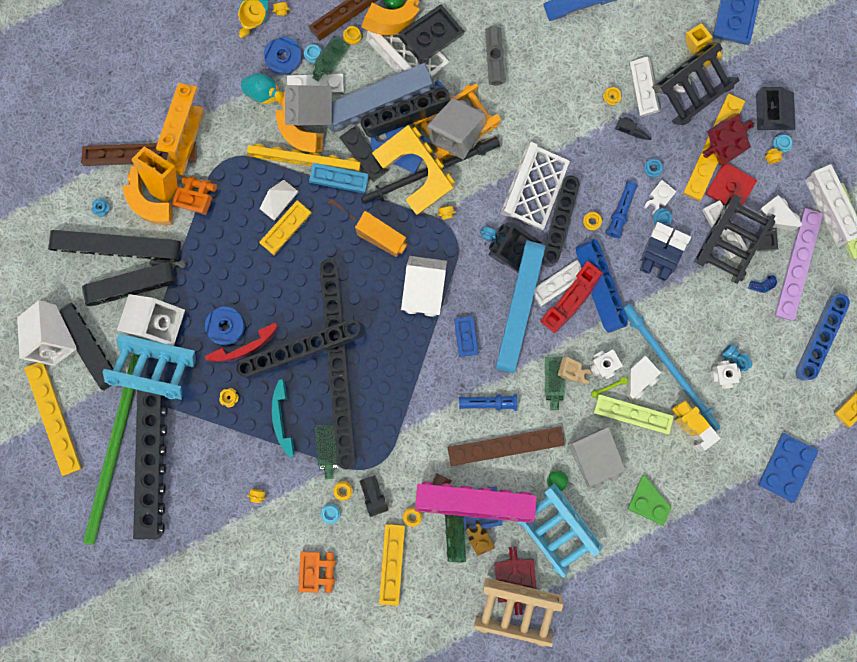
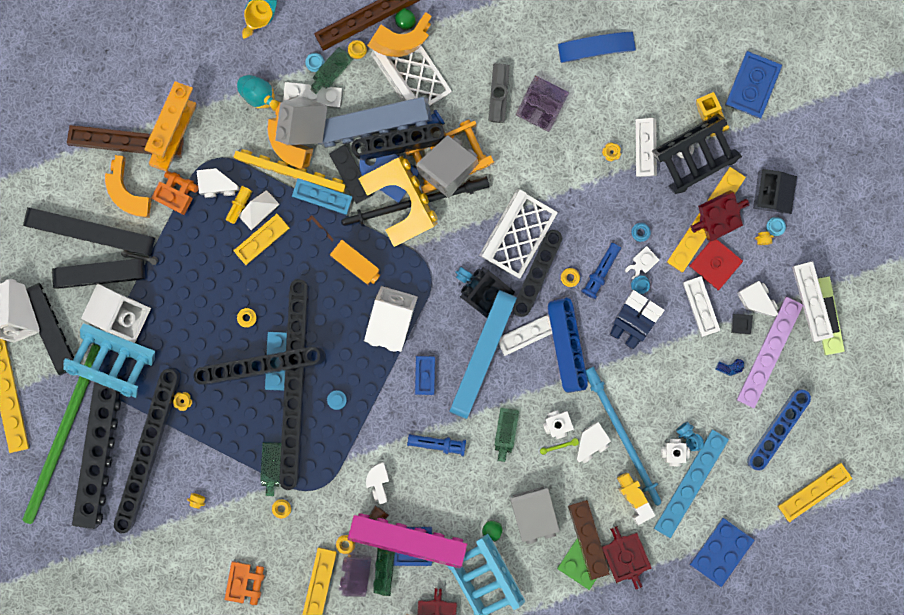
camera: 10 degrees right, 5 degrees up
dark azure plate [91,198,110,217] -> none
light orange slope [132,146,177,203] -> none
blue plate [205,306,245,346] -> none
red slope [205,323,279,362] -> none
blue plate [264,37,302,75] -> none
yellow plate [272,2,290,16] -> none
teal slope [272,379,295,458] -> none
medium azure plate [321,504,341,524] -> none
black piece [359,475,389,517] -> none
black plate [398,4,465,64] -> none
yellow plate [437,206,456,219] -> none
reddish brown plate [447,427,565,466] -> none
pearl gold plate [466,520,495,556] -> none
red slope [540,261,603,333] -> none
tan plate [558,357,592,384] -> none
yellowish green plate [593,394,674,435] -> none
black plate [615,117,651,140] -> none
black fence [694,194,776,284] -> none
none -> black beam [114,368,180,534]
none -> white slope [197,168,240,198]
none -> yellow axle [226,186,253,224]
none -> yellow plate [237,308,257,327]
none -> dark azure plate [265,332,287,390]
none -> dark azure plate [327,391,347,410]
none -> clear purple slope [339,553,372,597]
none -> white brick [366,462,389,504]
none -> clear purple slope [516,75,569,132]
none -> reddish brown plate [568,500,610,580]
none -> dark red plate [602,526,652,590]
none -> dark azure plate [654,430,729,539]

